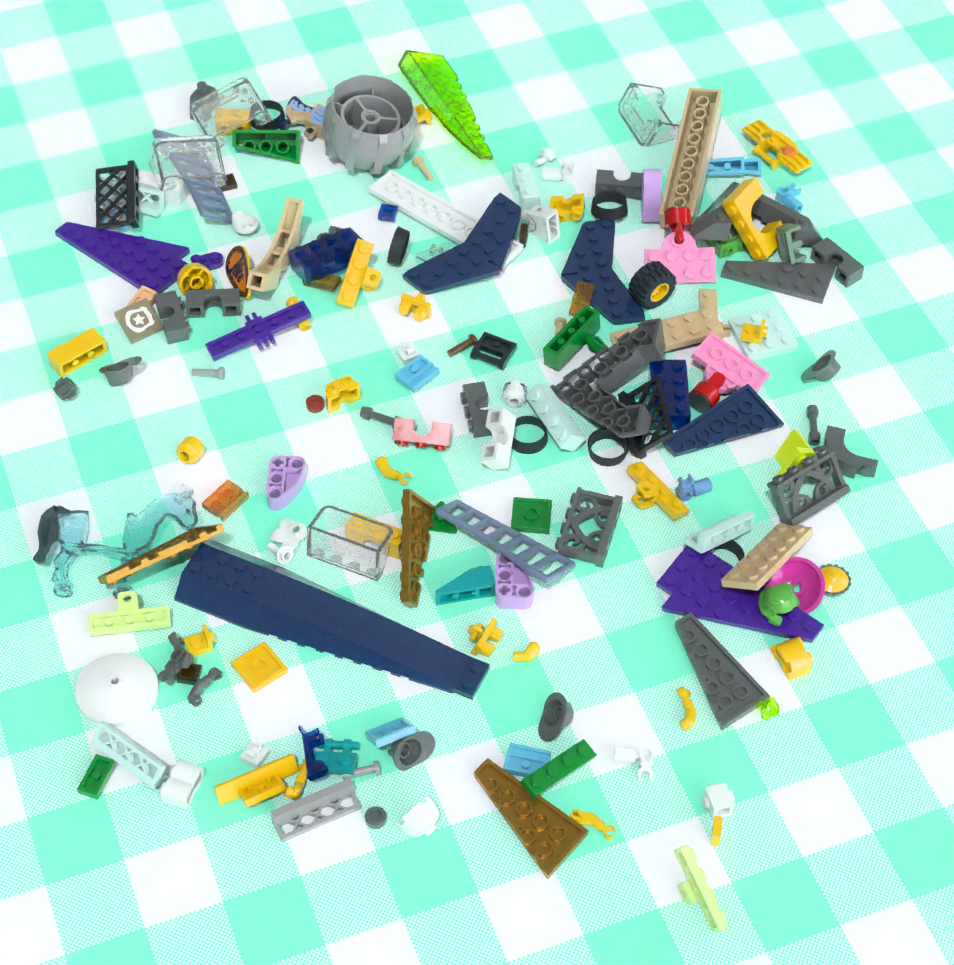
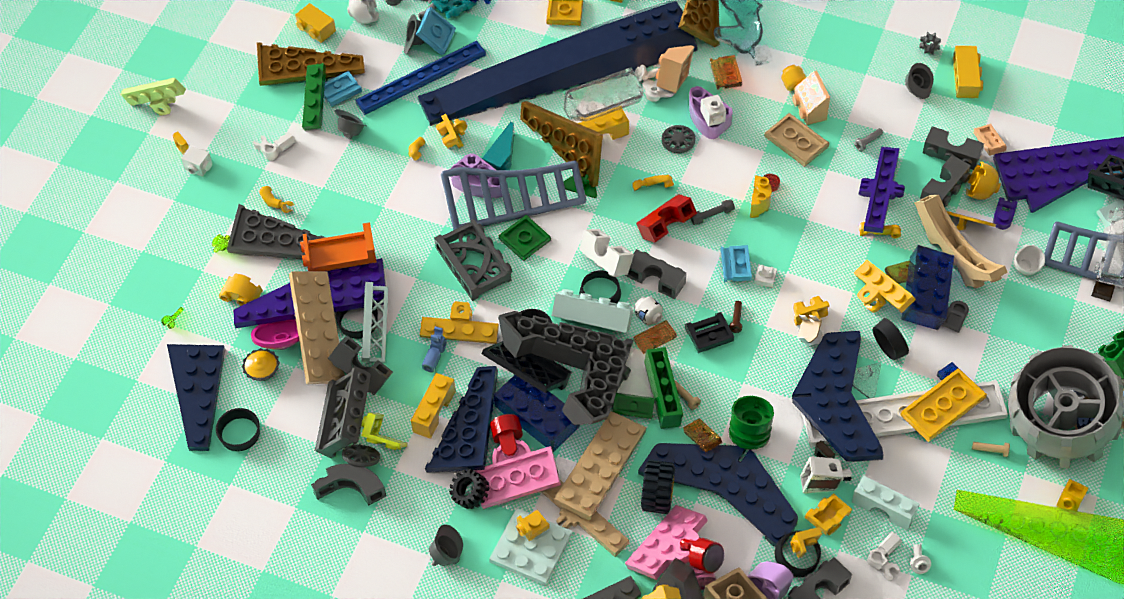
camera: 135 degrees right, 5 degrees up
tile [114,298,163,344] -> none
yellow arm [570,809,616,841] -> none
bright green helmet [759,582,800,626] -> none
dark grey bar [806,405,821,446] -> none
none -> clear neon green hand [161,307,184,329]
none -> dark blue wing [167,344,225,451]
none -> black tyre [216,408,260,451]
none -> yellow brick [295,3,336,43]
none -> orange panel [300,222,377,271]
none -> dark grey arch [328,335,393,395]
none -> blue tile [355,41,486,115]
none -> yellow arch [411,373,456,439]
none -> black tyre [449,469,489,509]
none -> clear orange plate [633,320,677,354]
none -> light nougat slope [656,46,694,93]
none -> dark grey wheel [662,125,695,153]
none -> white brick [701,94,726,127]
none -> green wheel [728,396,774,450]
none -> tan tile [764,113,829,167]
none -> yellow bracket [791,527,822,558]
none -> light nougat slope [792,71,830,125]
none -> piece [798,315,823,346]
none -> yellow tile [900,368,987,442]

